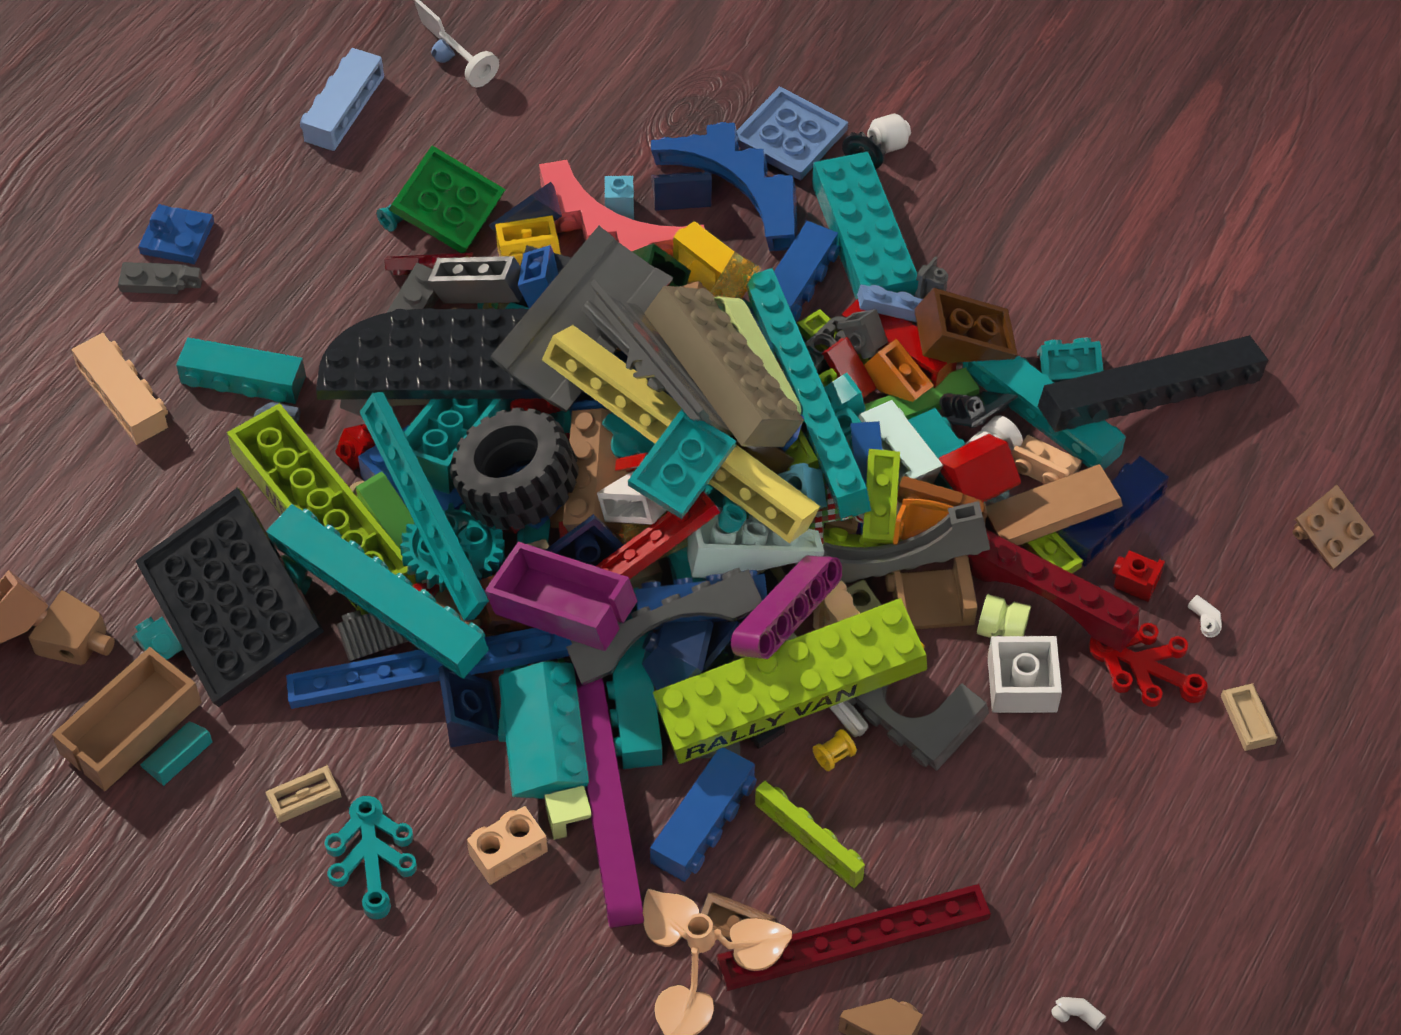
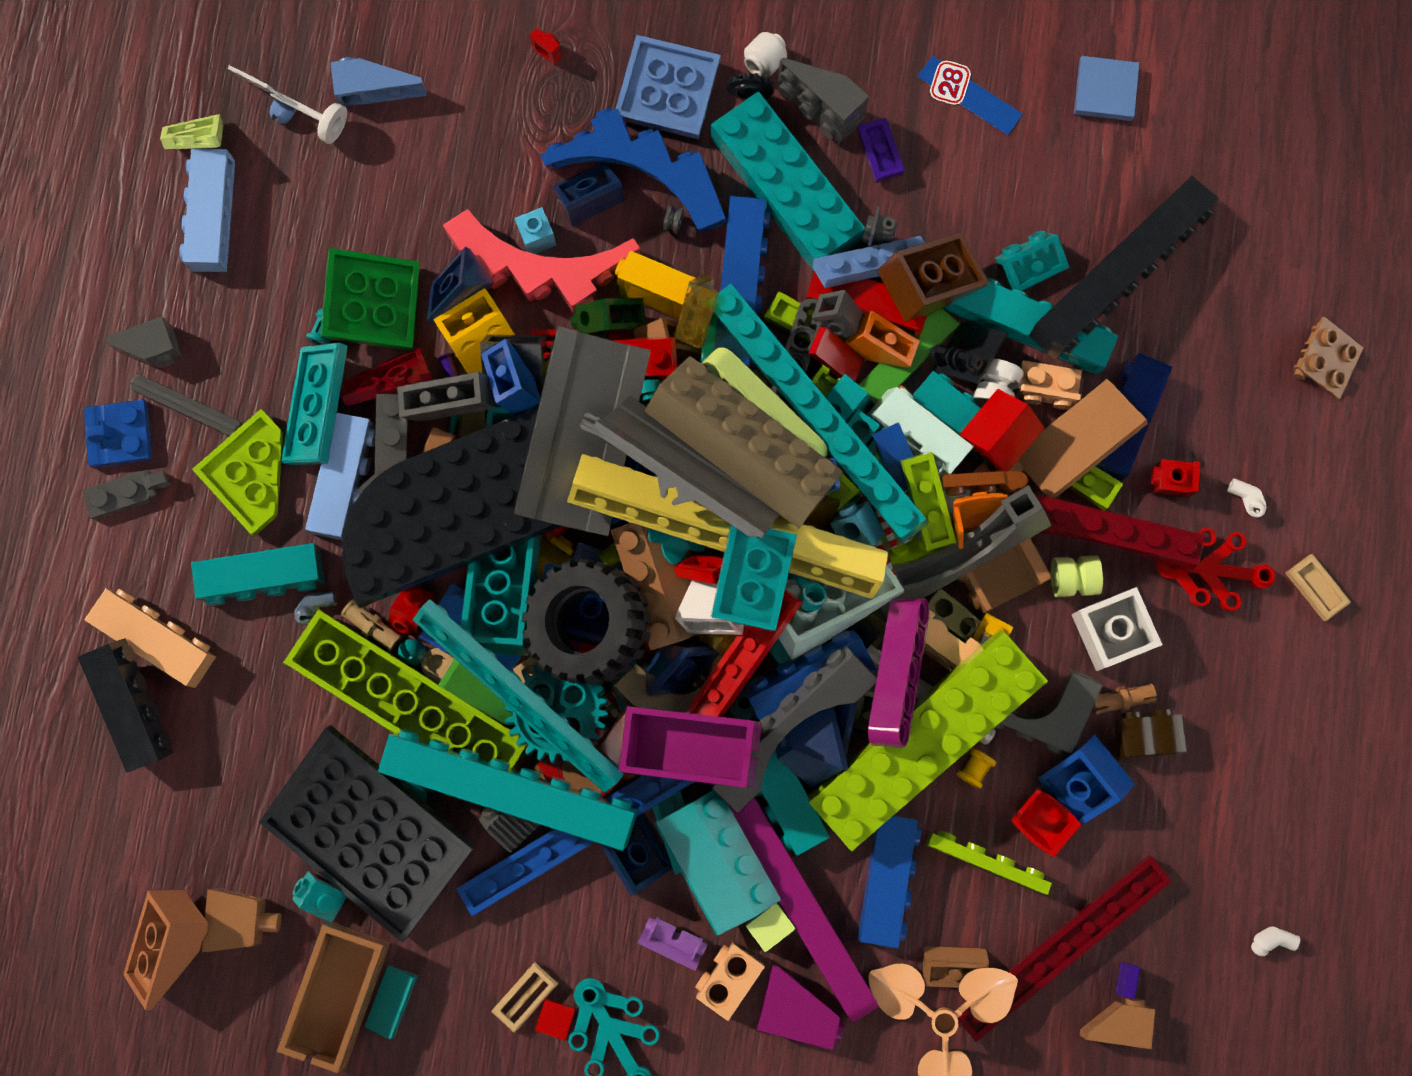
camera: 20 degrees left, 25 degrees up
none -> black brick [78,638,174,773]
none -> dark grey slope [105,316,183,368]
none -> dark grey axle [130,374,241,436]
none -> yellowish green wing [160,114,224,150]
none -> lime plate [192,409,284,537]
none -> teal tile [281,343,348,465]
none -> light blue brick [305,413,376,541]
none -> medium blue slope [331,57,427,107]
none -> tan pin [341,600,402,652]
none -> teal hinge [398,639,426,666]
none -> red plate [529,27,562,66]
none -> red tile [535,998,576,1041]
none -> medium lavender hinge [637,917,707,971]
none -> dark grey bush [663,205,684,234]
none -> magenta slope [757,963,844,1050]
none -> dark grey slope [777,58,869,144]
none -> dark purple plate [857,117,905,183]
none -> blue sticker [917,55,1023,135]
none -> red piece [1011,789,1082,857]
none -> blue slope [1037,734,1135,825]
none -> medium blue tile [1074,56,1139,121]
none -> medium nougat pin [1092,683,1157,715]
none -> dark brown brick [1114,709,1187,758]
none -> dark purple tile [1115,962,1141,999]

